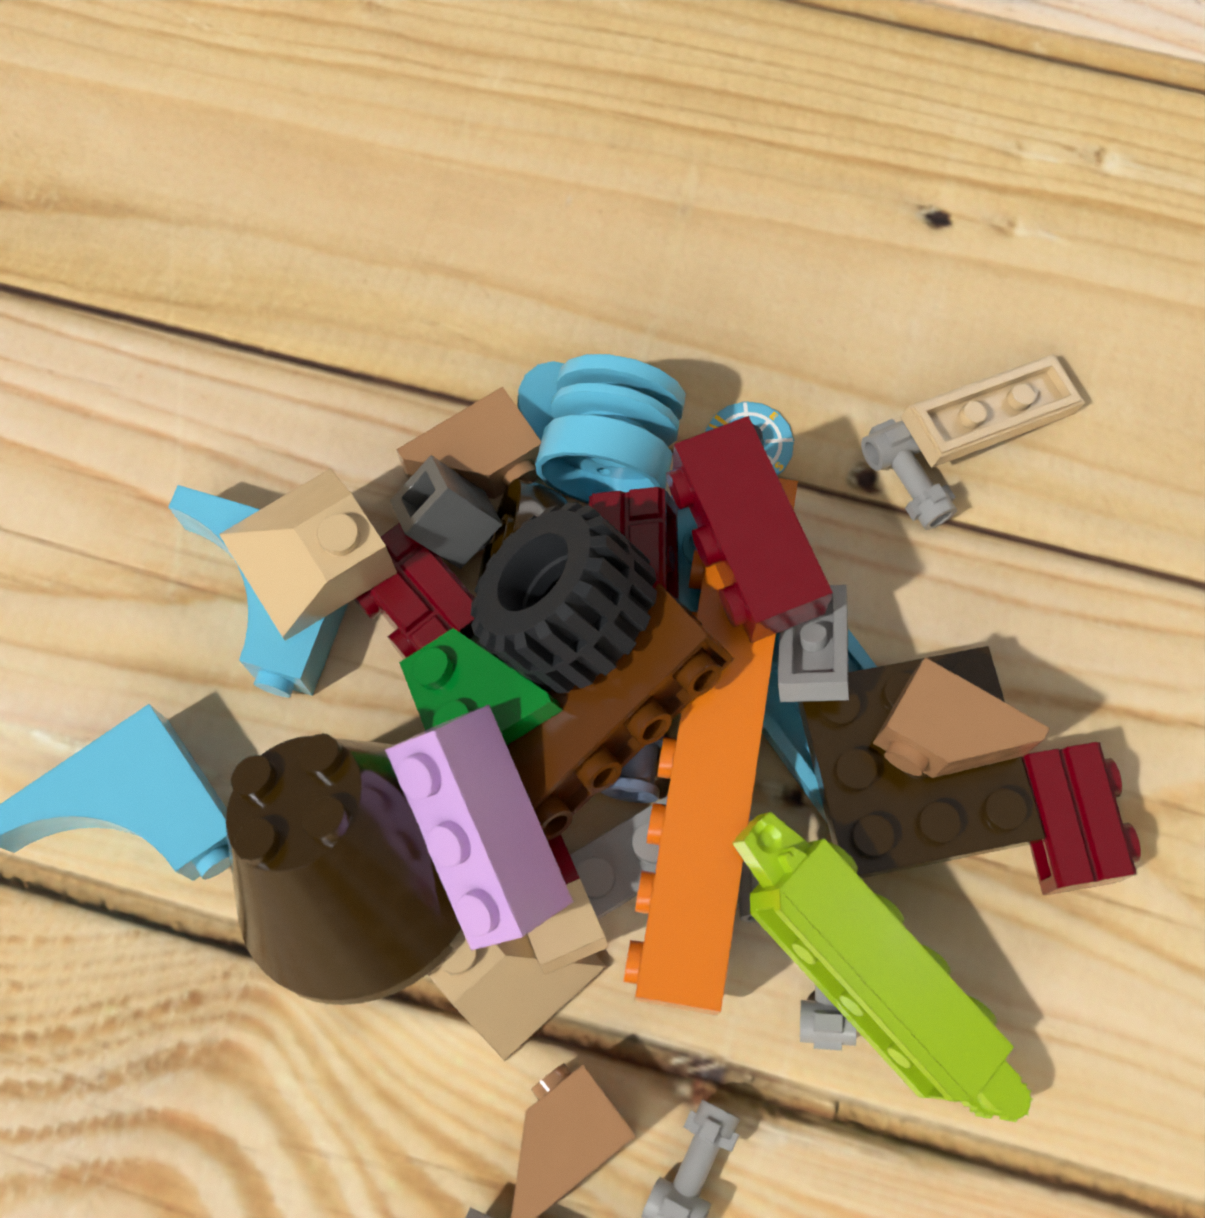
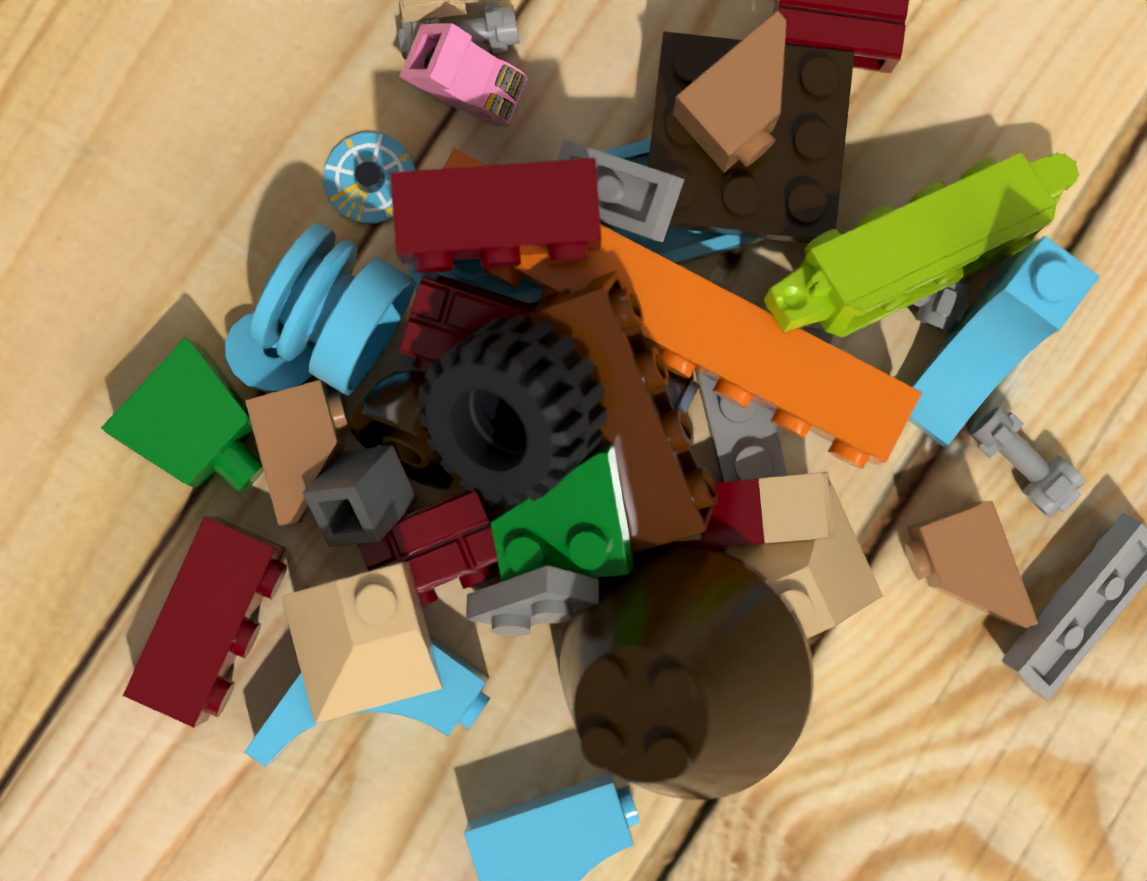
camera: 75 degrees left, 15 degrees up
lavender brick [385,705,573,951] -> none
none -> green torso [101,337,264,494]
none -> dark red brick [123,516,288,728]
none -> bright pink leg [399,23,528,127]
none -> light grey plate [466,566,599,636]
none -> medium azure arch [908,236,1100,447]

